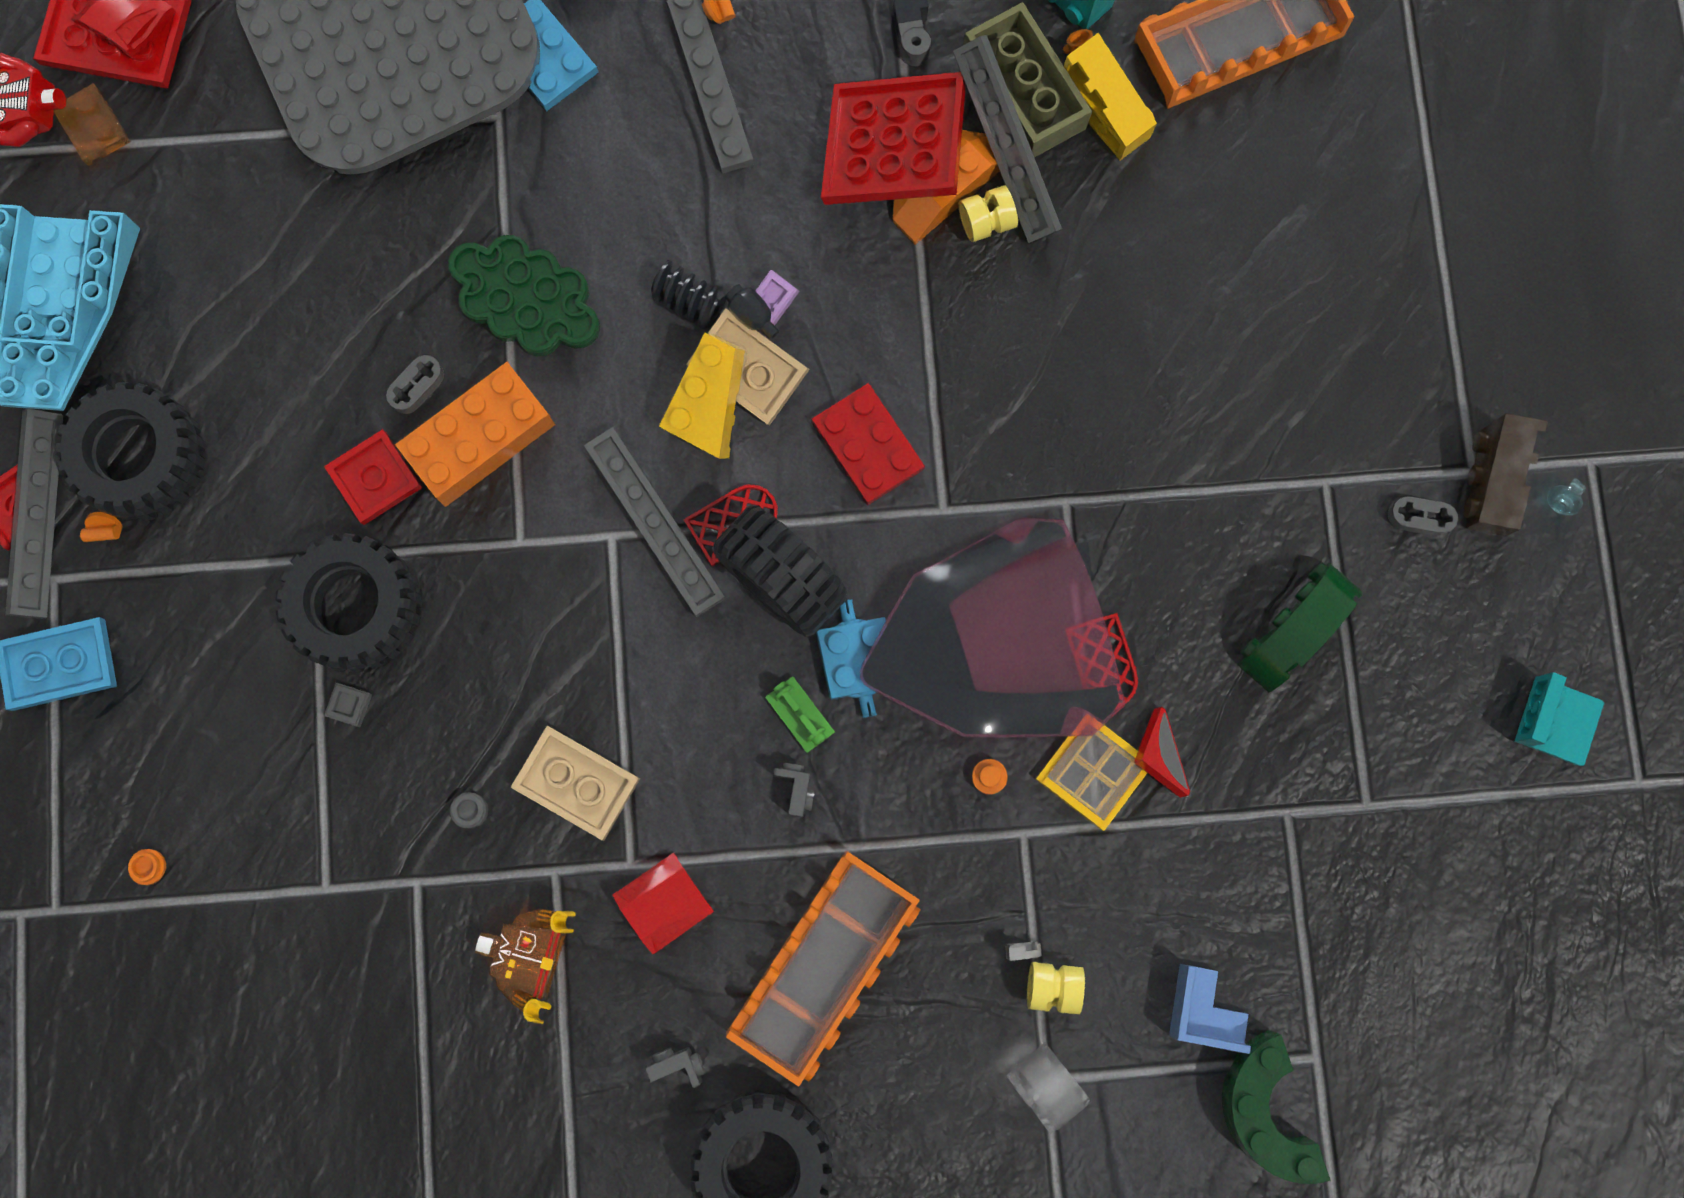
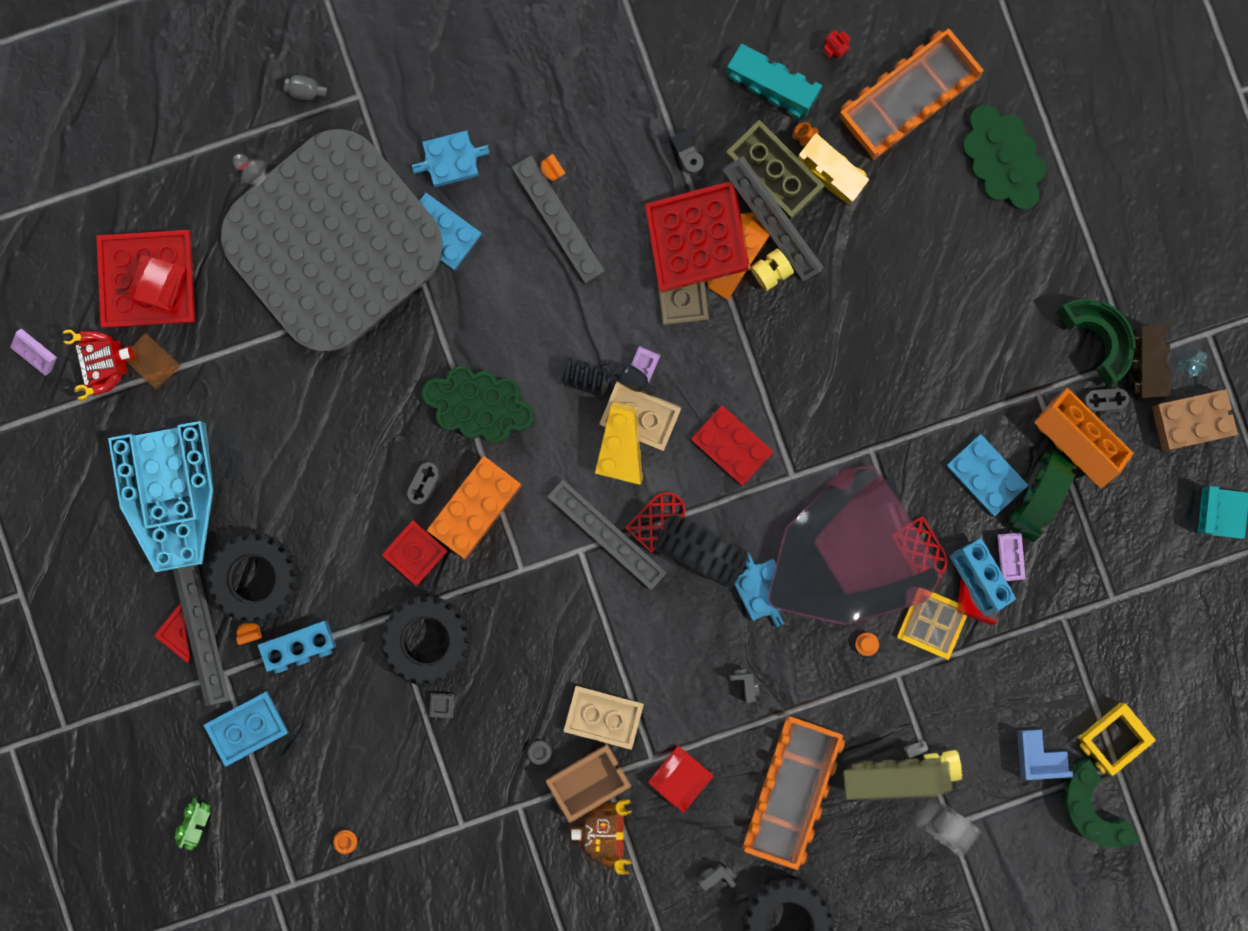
camera: 15 degrees left, 5 degrees up
bright green hinge [765,677,835,753] -> none
none -> dark azure brick [258,621,337,674]
none -> medium nougat piece [546,744,631,823]
none -> dark tan tile [658,282,709,325]
none -> olive brick [844,758,952,799]
none -> dark azure plate [946,434,1028,517]
none -> dark azure brick [950,538,1016,617]
none -> dark green plate [962,105,1046,211]
none -> lavender plate [997,532,1026,581]
none -> orange brick [1034,387,1134,489]
none -> dark green brick [1056,299,1136,388]
none -> yellow window [1078,703,1156,776]
none -> medium nougat piece [1152,389,1238,452]

